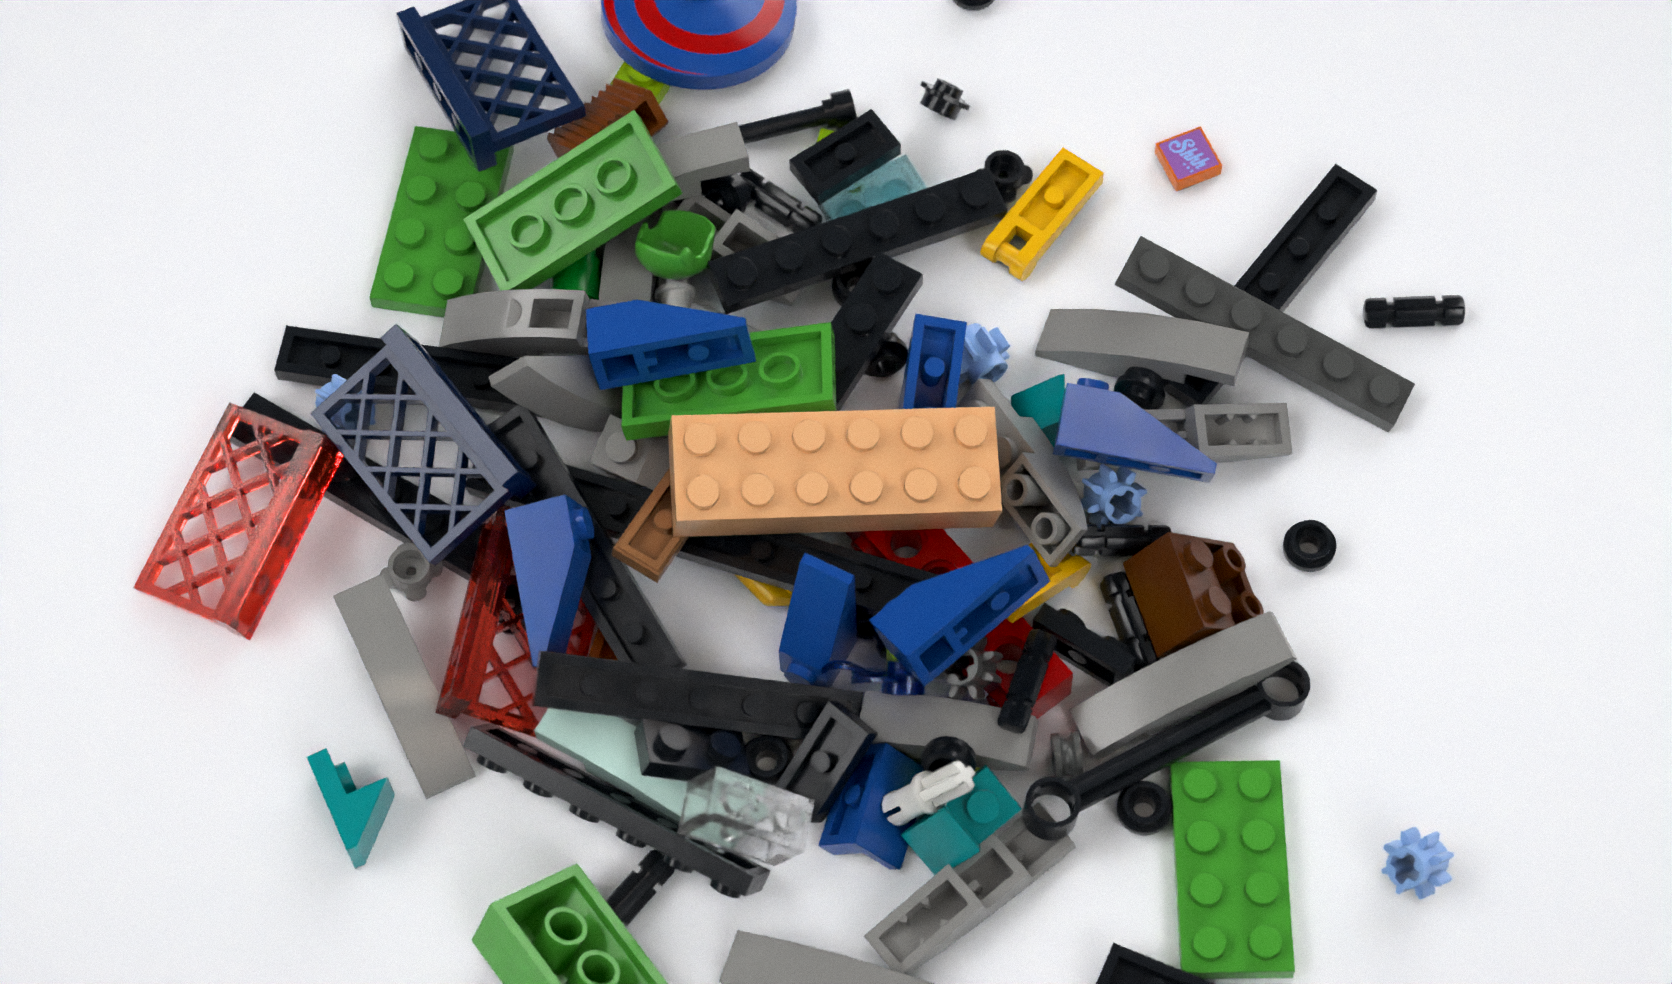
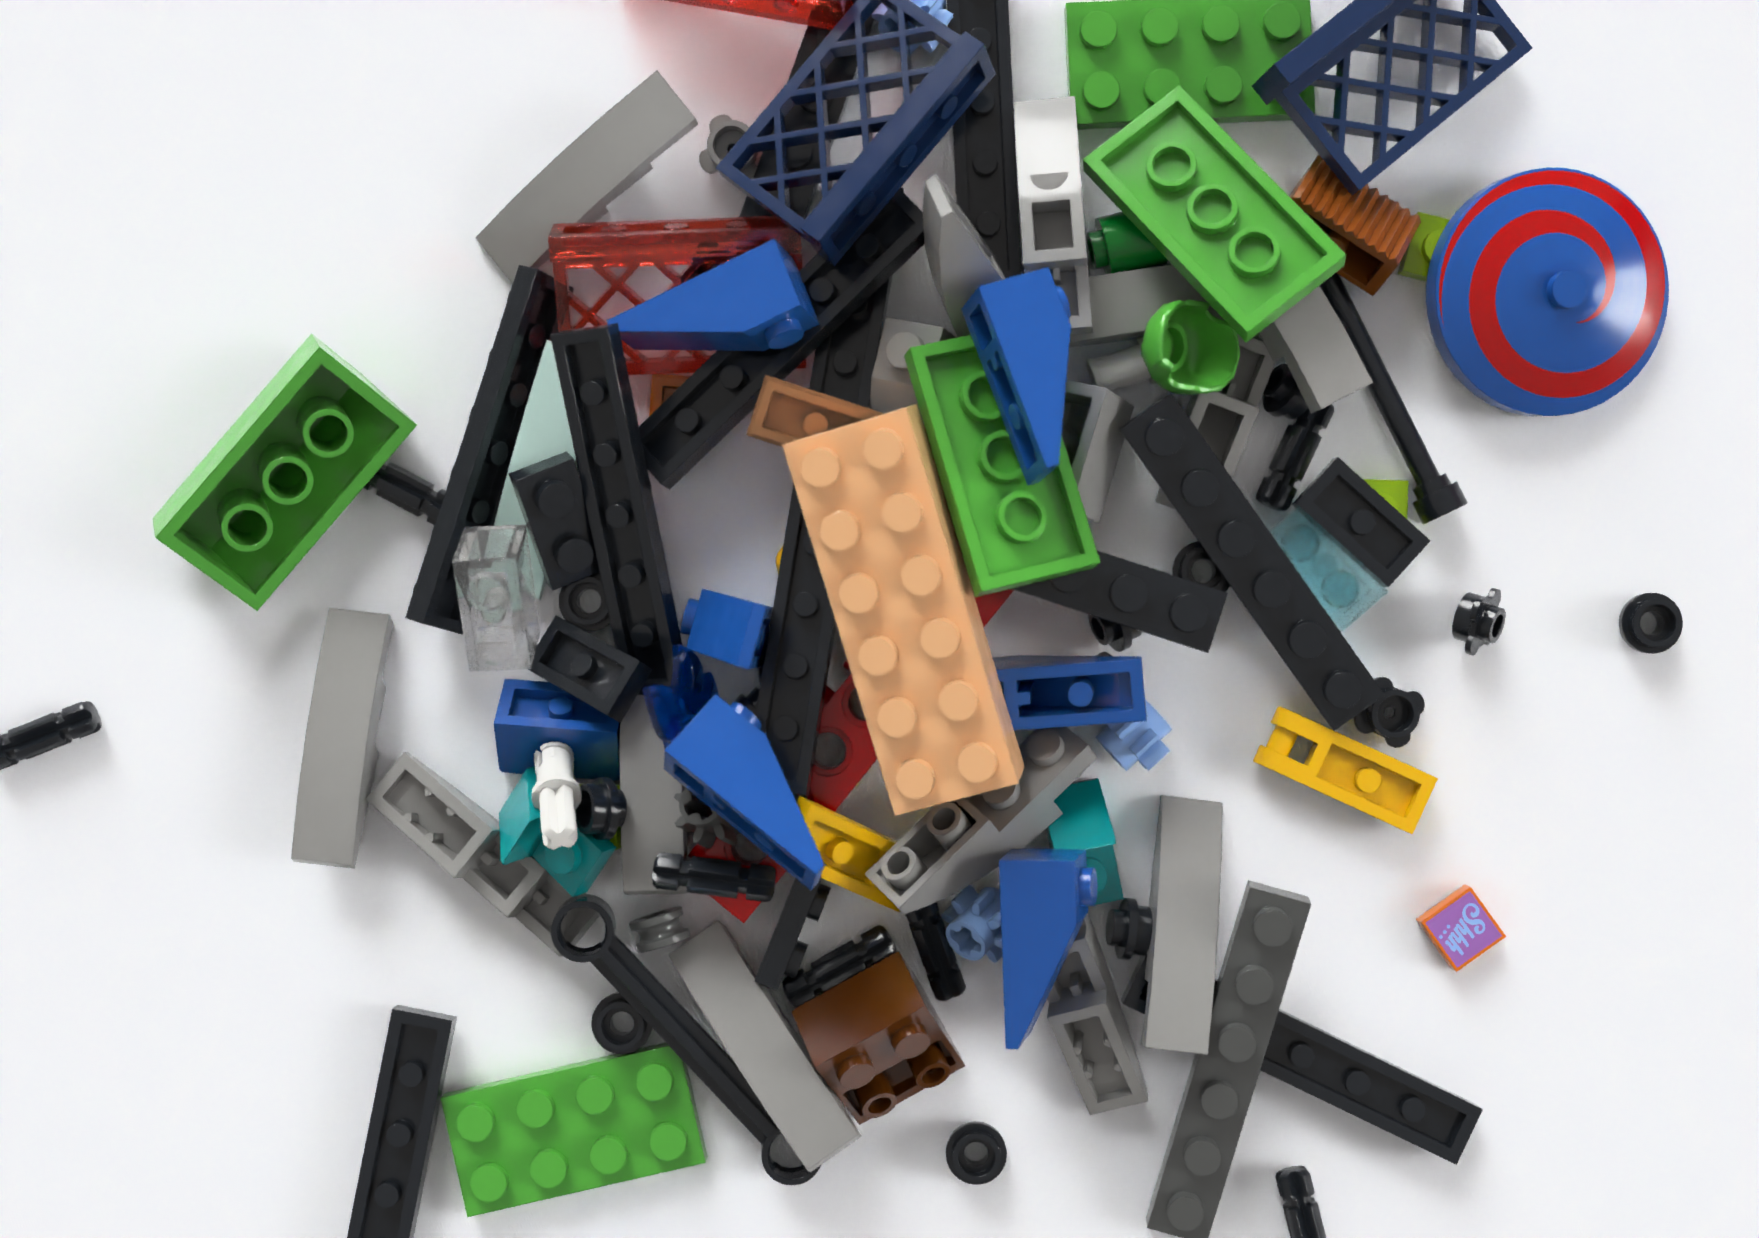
camera: 75 degrees right, 25 degrees up
teal slope [306,748,395,869] -> none

